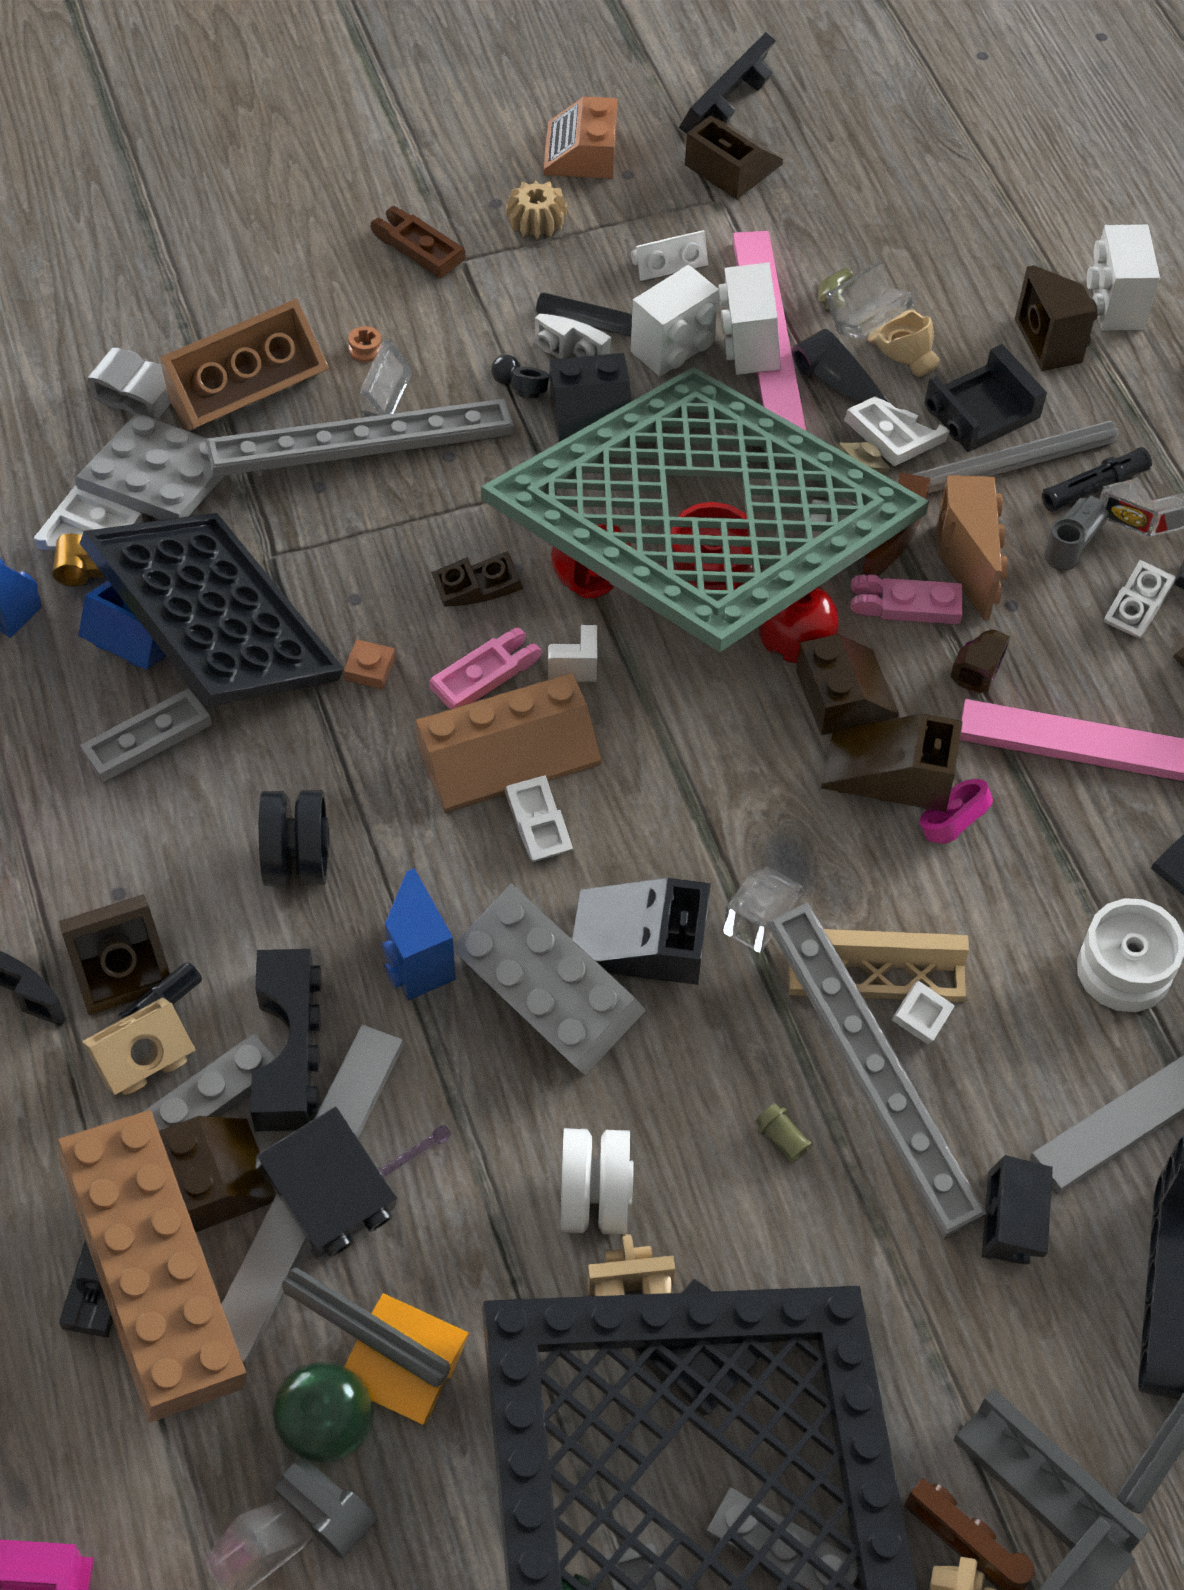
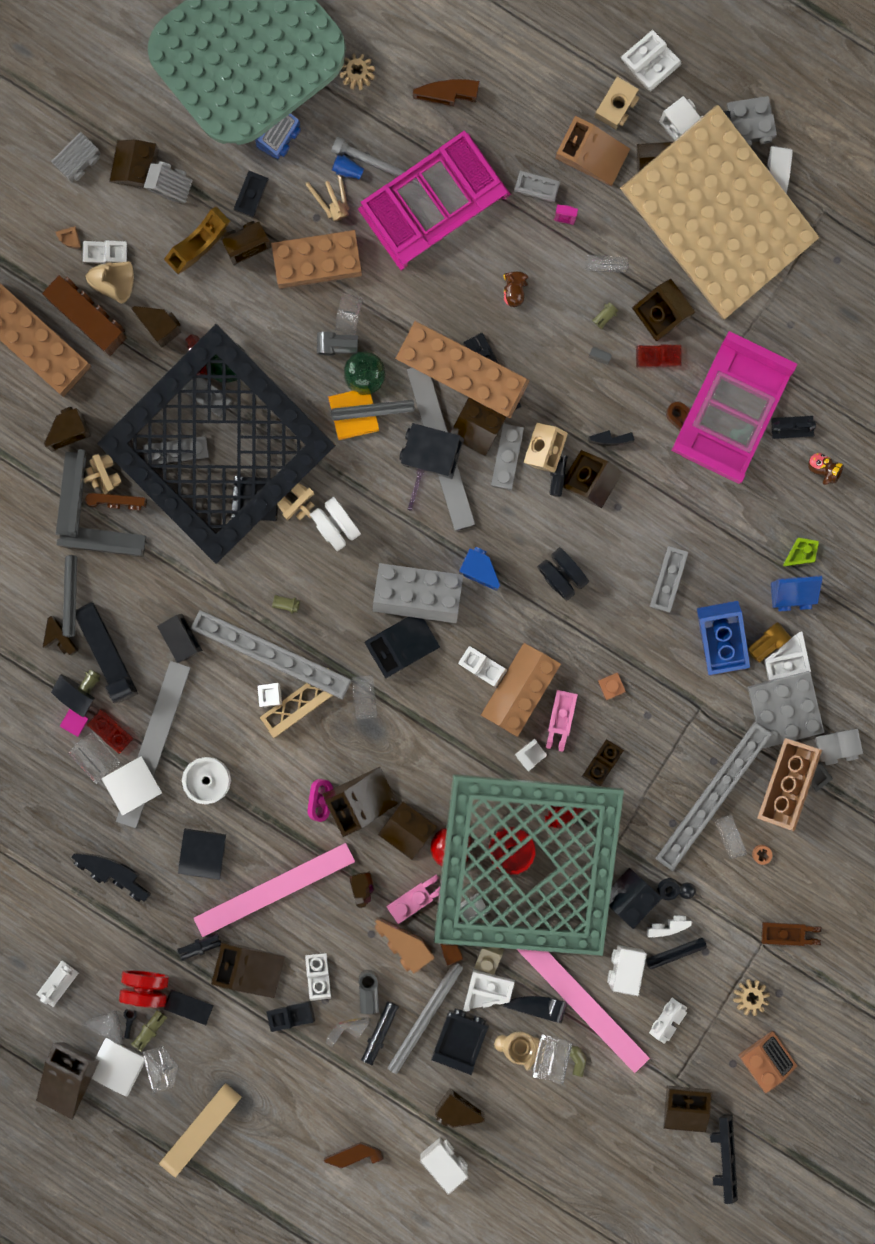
camera: 140 degrees right, 30 degrees up
black plate [79,513,344,707] -> none
black arch [250,949,322,1132] -> none
white brick [719,262,780,375] -> none

